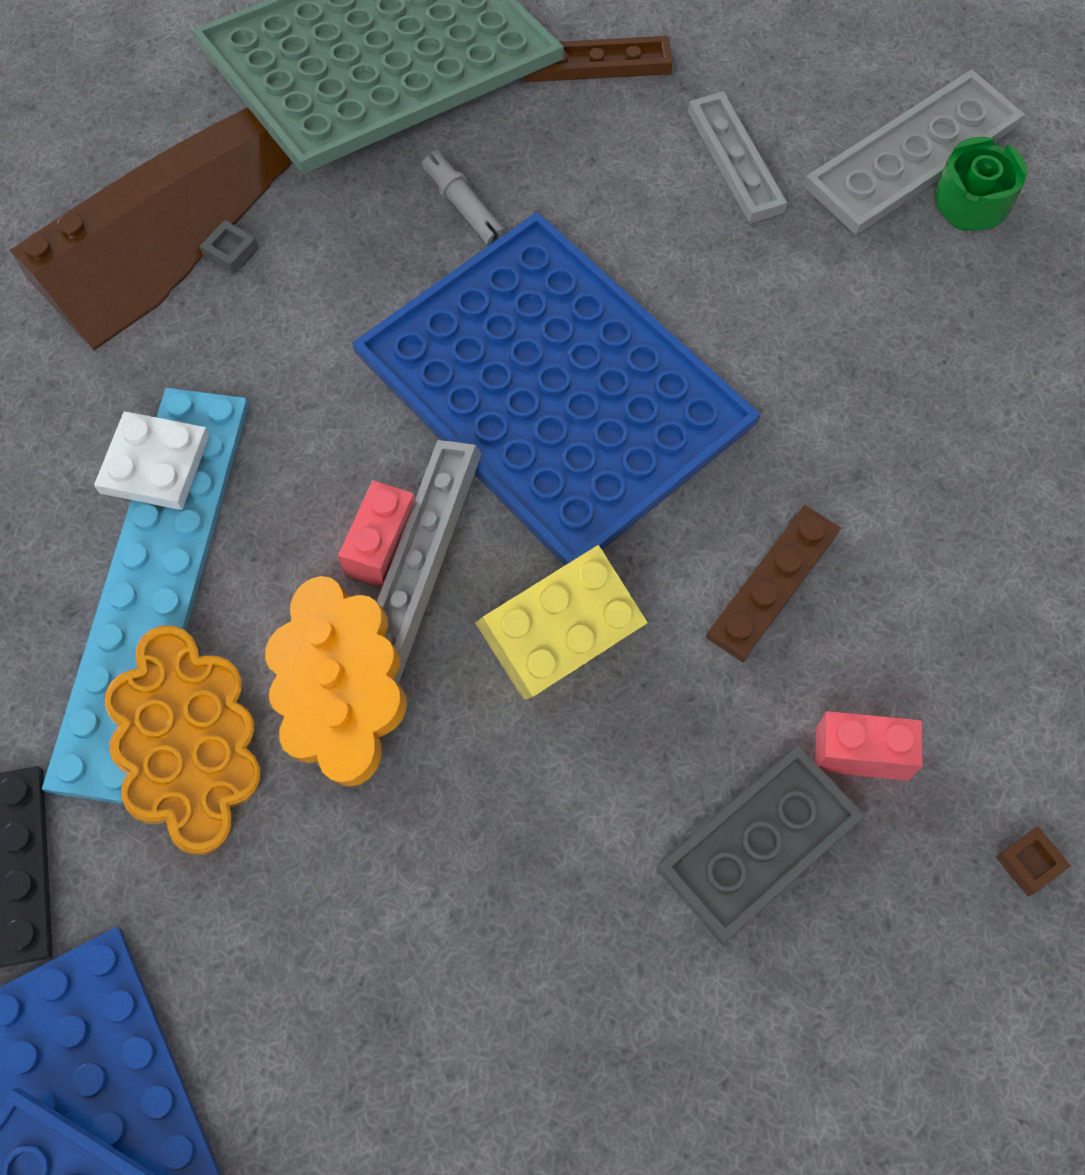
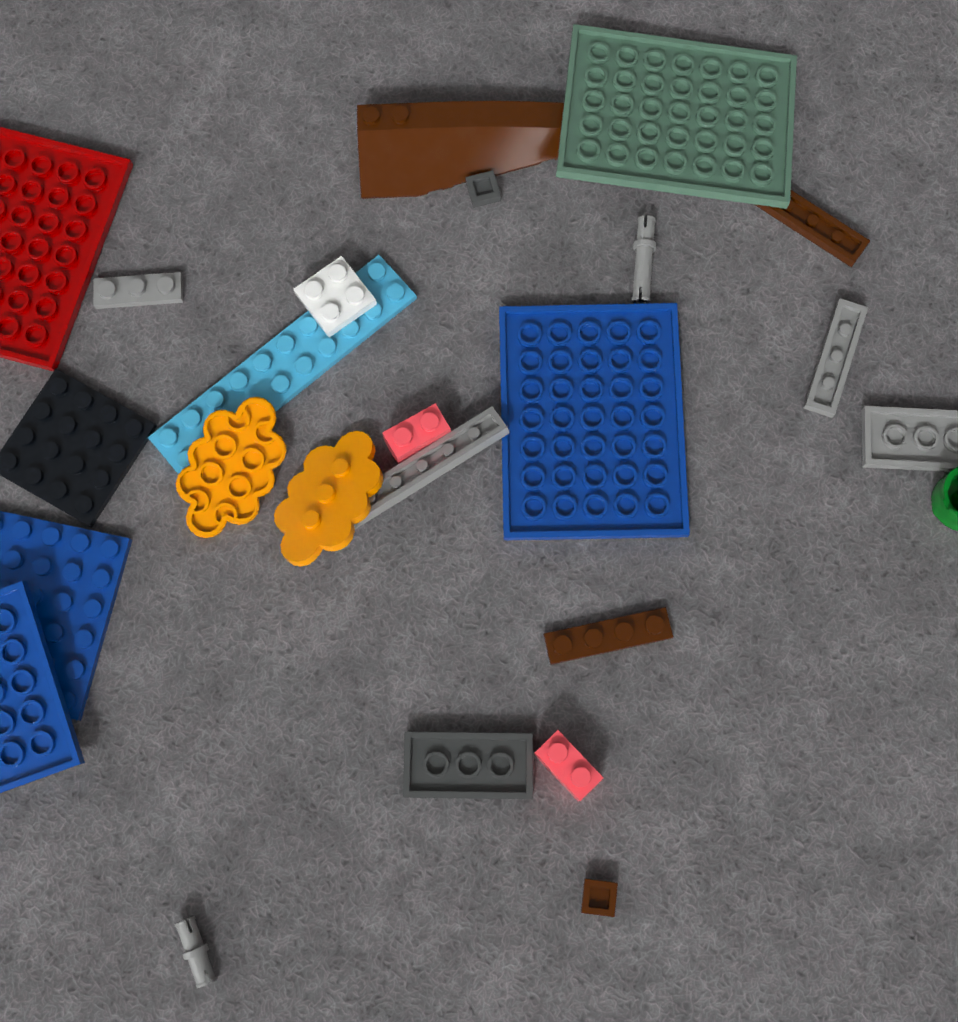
camera: 45 degrees right, 10 degrees up
light yellow brick [475,545,648,700] -> none

